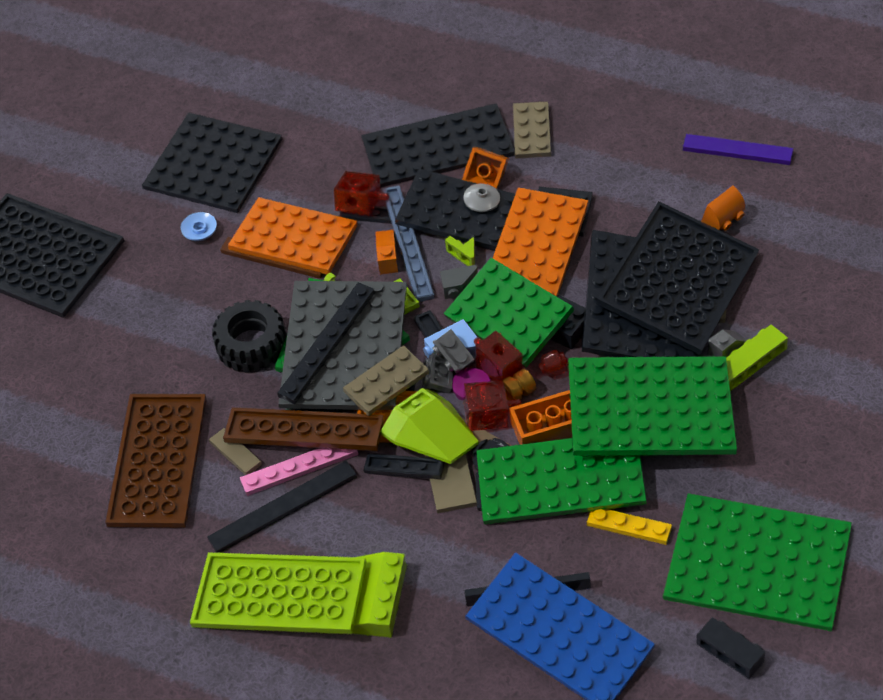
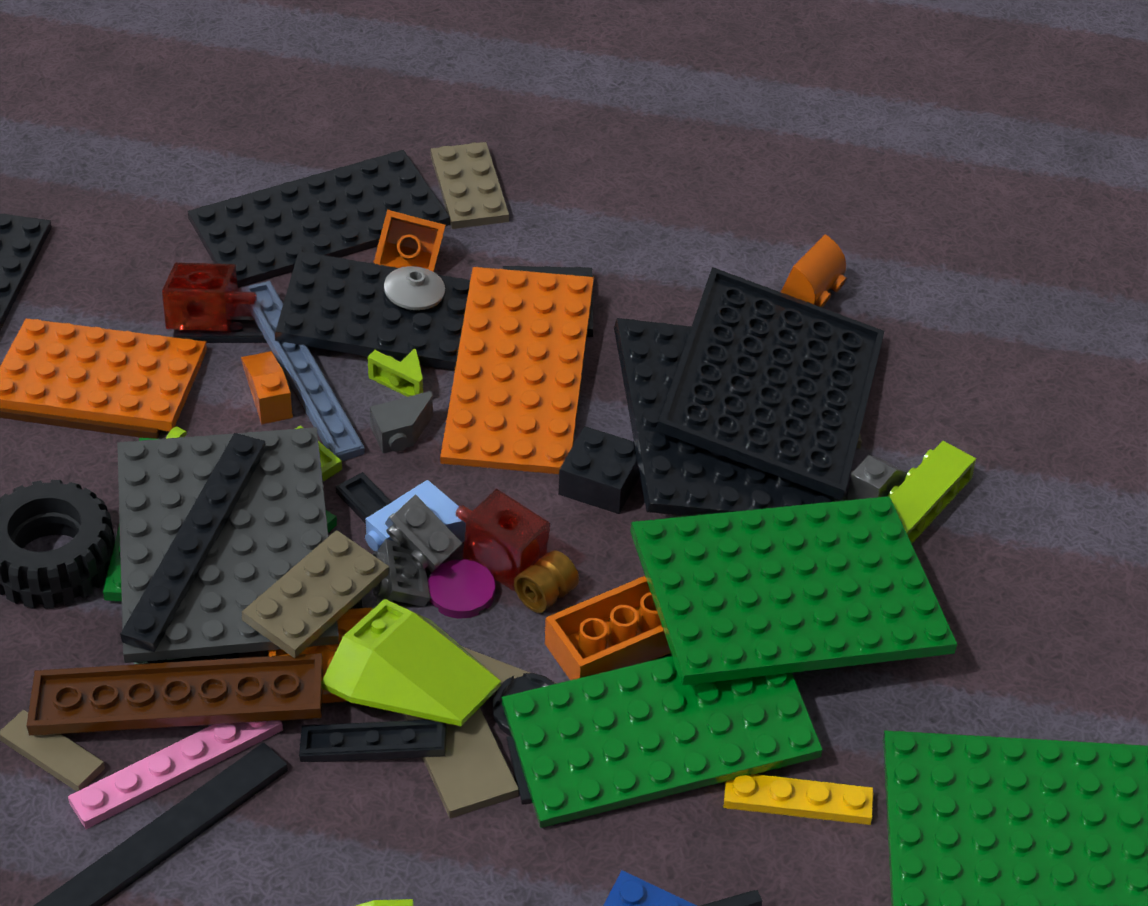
camera: 20 degrees left, 5 degrees down
green plate [443,258,574,368] -> none
clear red piece [463,381,521,431] -> none
clear red head [539,350,568,378] -> none
dark purple tile [683,134,793,165] -> none

